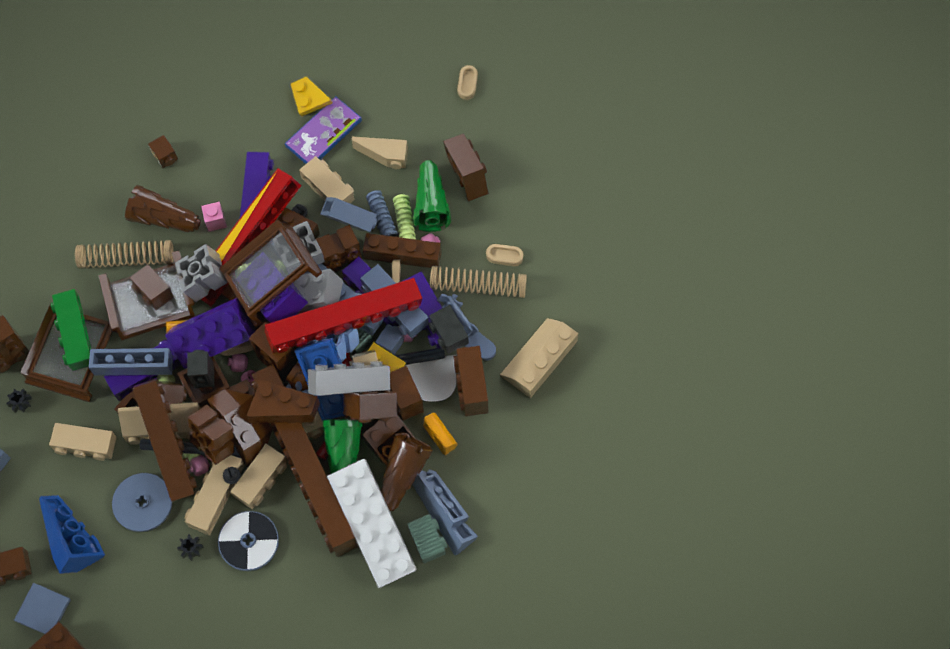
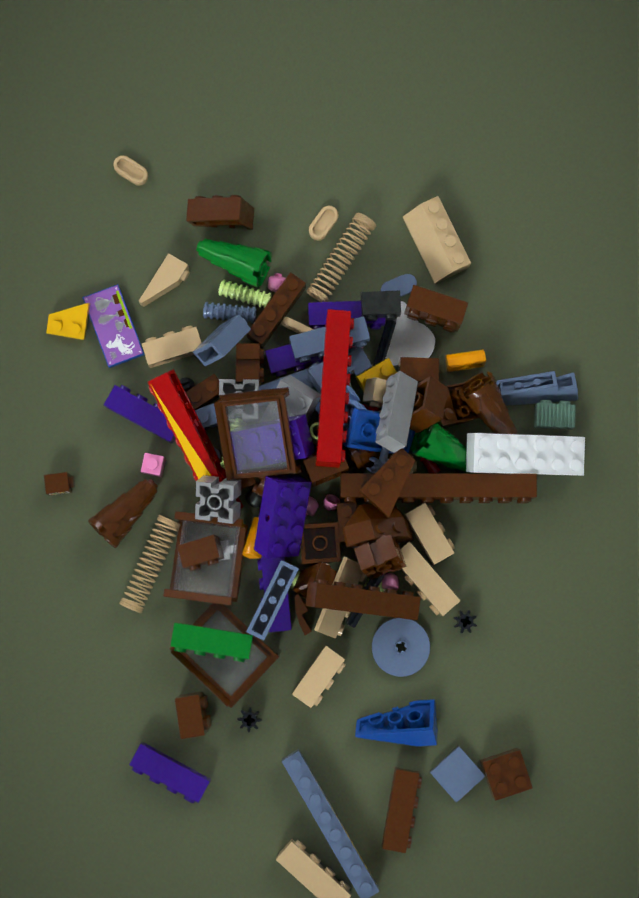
camera: 70 degrees left, 15 degrees up
pearl dark grey brick [187,350,214,388] -> none
piece [218,511,279,571] -> none
black piece [223,467,241,484] -> none
sand blue bar [437,294,479,336] -> none

